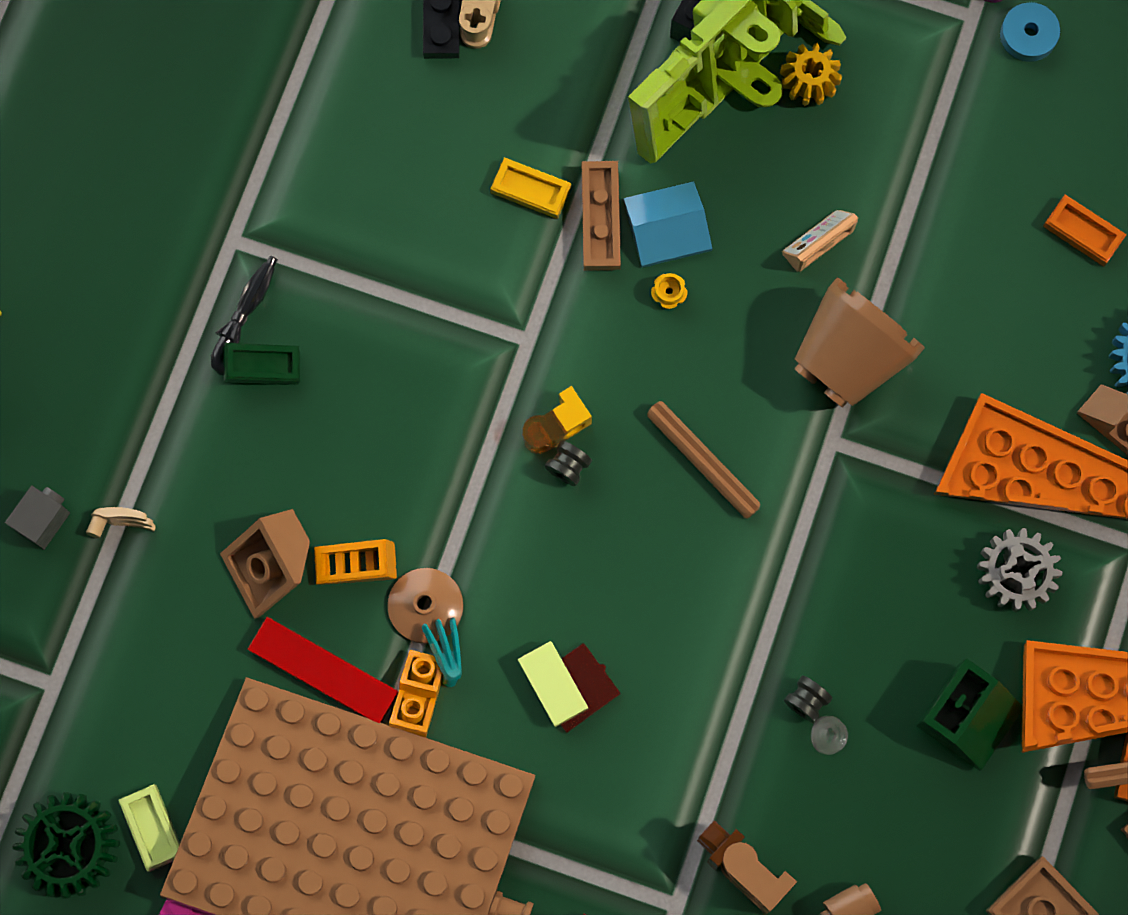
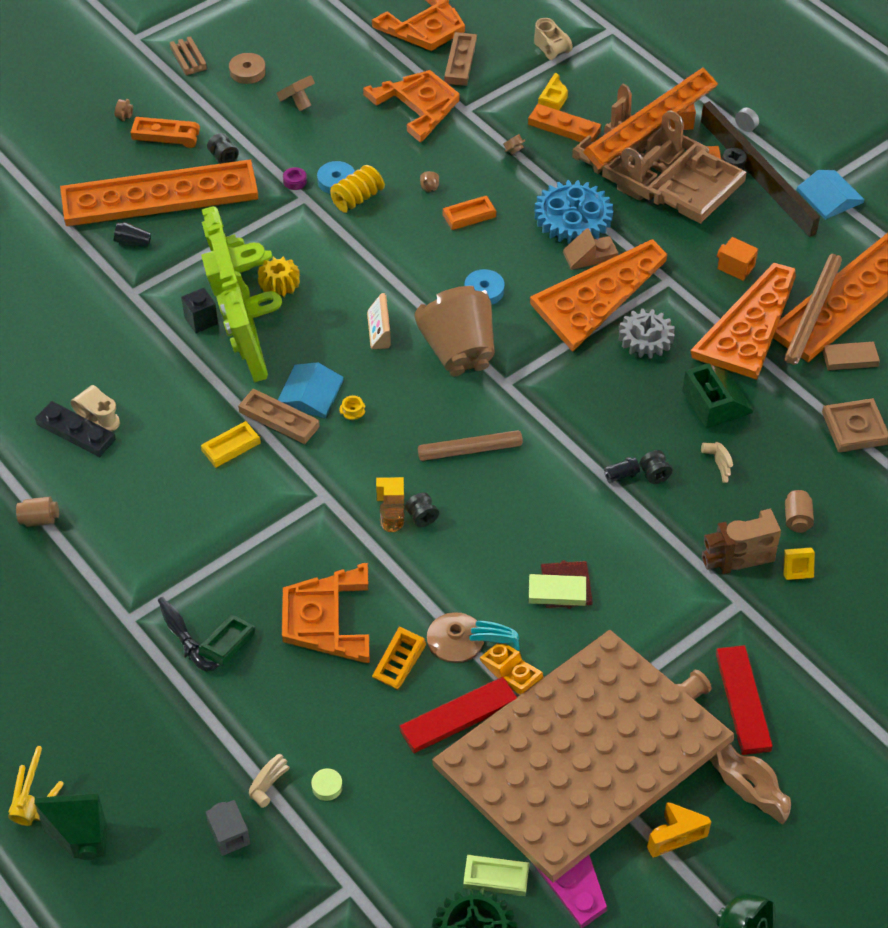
camera: 60 degrees left, 25 degrees down
medium nougat slope [220,509,310,619] -> none
clear plate [811,716,848,755] -> none
none -> medium nougat brick [16,497,59,527]
none -> orange wing [282,563,370,663]
none -> yellowish green tile [312,769,342,801]
none -> yellow piece [330,165,385,213]
none -> medium nougat hinge [420,171,439,193]
none -> dark azure piece [465,269,504,305]
none -> black pin [604,457,640,483]
none -> tan piece [701,442,733,483]

